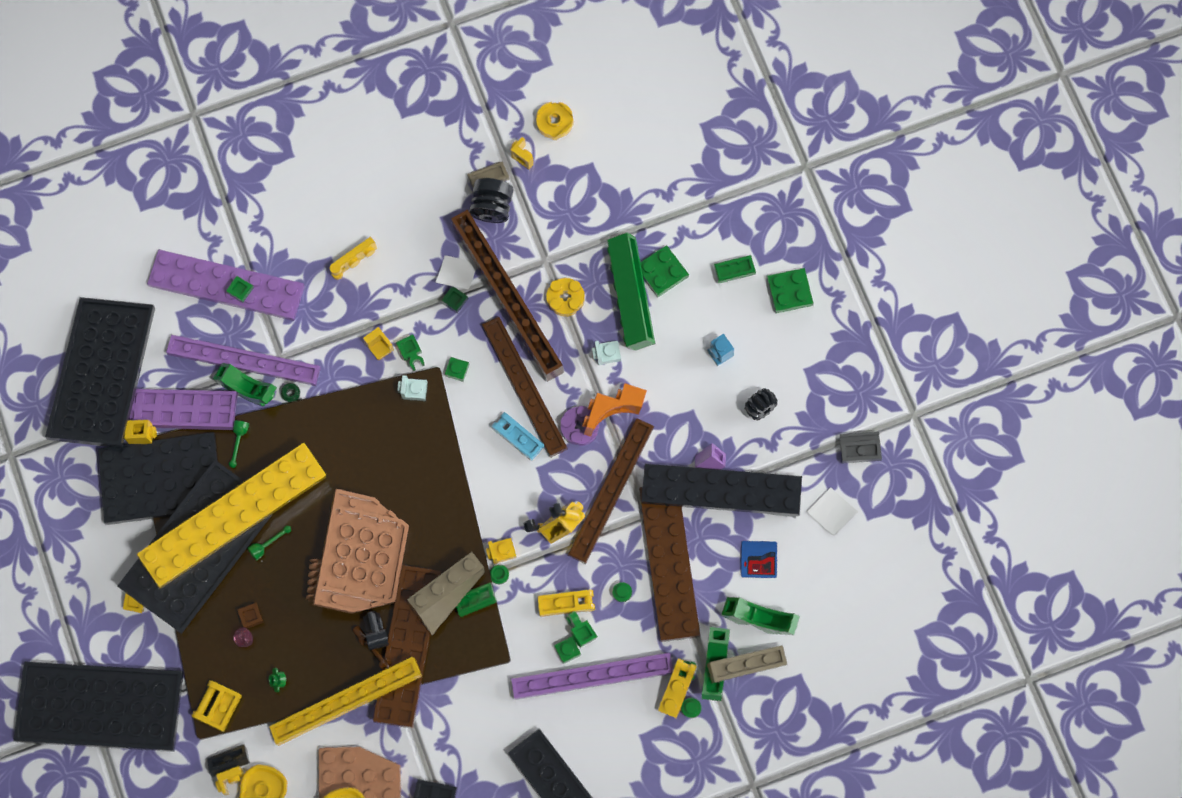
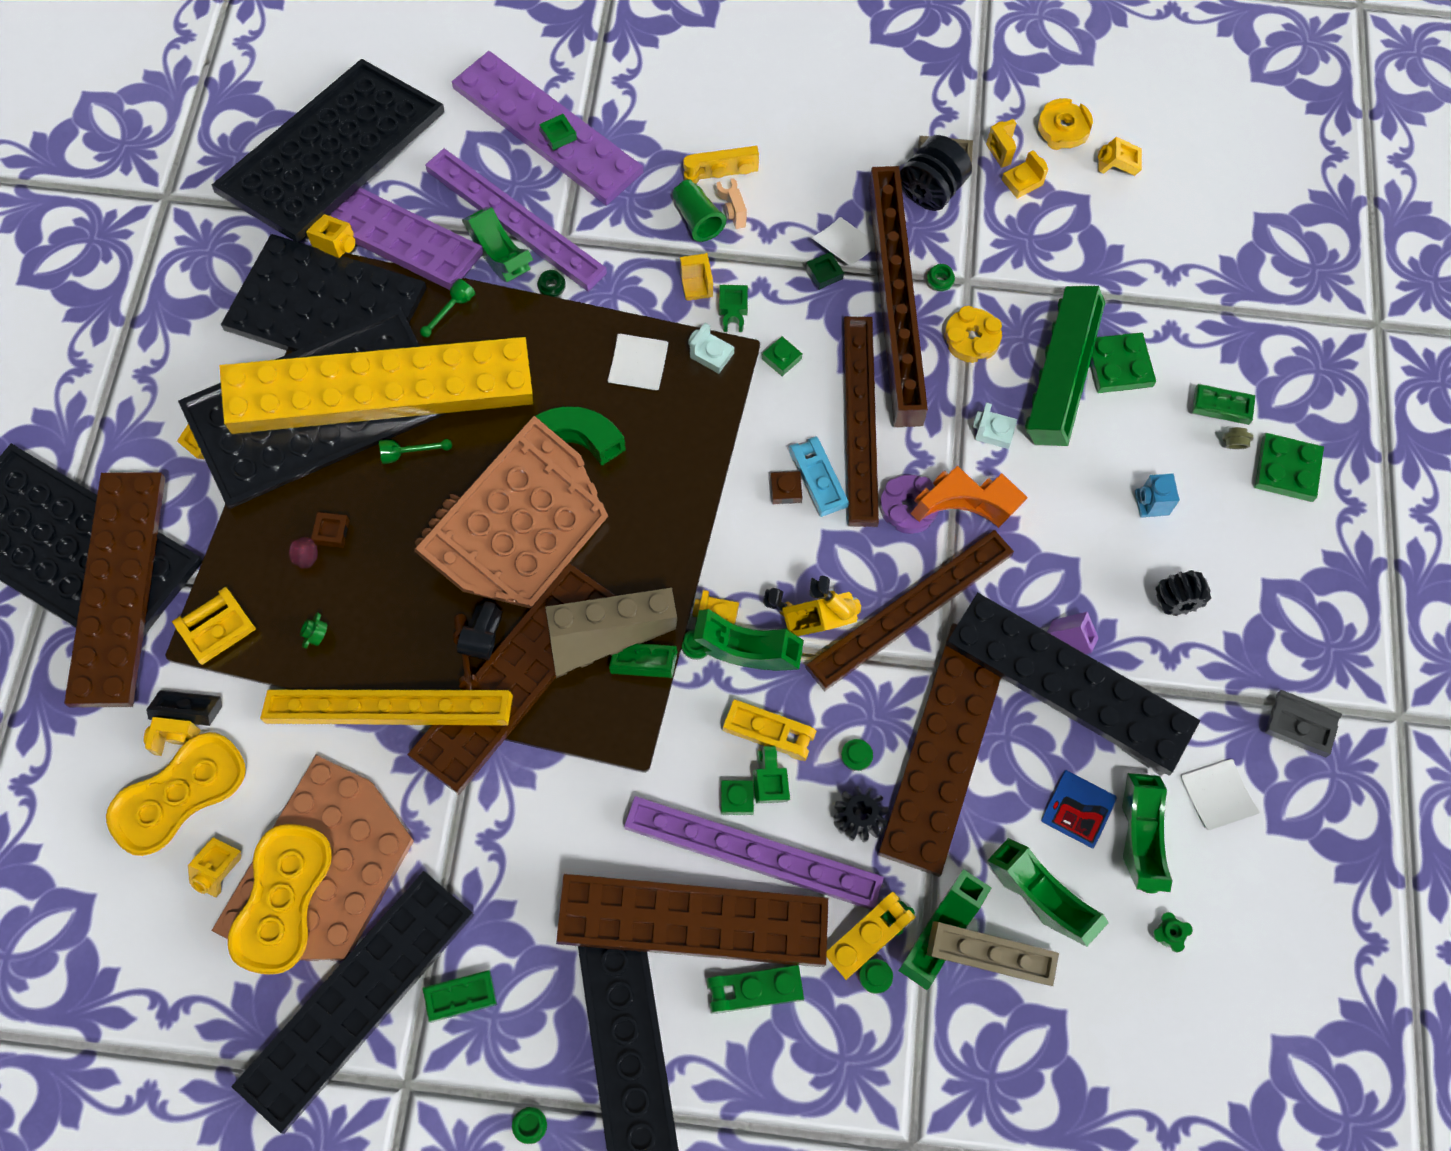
camera: 20 degrees right, 5 degrees down
none -> reddish brown plate [64,472,165,708]
none -> green arch [535,407,626,466]
none -> reddish brown plate [556,874,829,967]
none -> white sticker [608,334,668,390]
none -> green plant [672,179,727,242]
none -> green arch [693,609,804,671]
none -> green plate [706,965,804,1014]
none -> light nougat plate [716,178,747,229]
none -> reddish brown plate [770,471,803,504]
none -> black gear [833,786,889,842]
none -> green plate [927,264,955,291]
none -> yellow bracket [1001,150,1048,199]
none -> yellow bracket [1098,137,1142,176]
none -> green arch [1122,773,1173,894]
none -> green plate [1153,912,1193,953]
none -> olive plate [1223,427,1253,449]

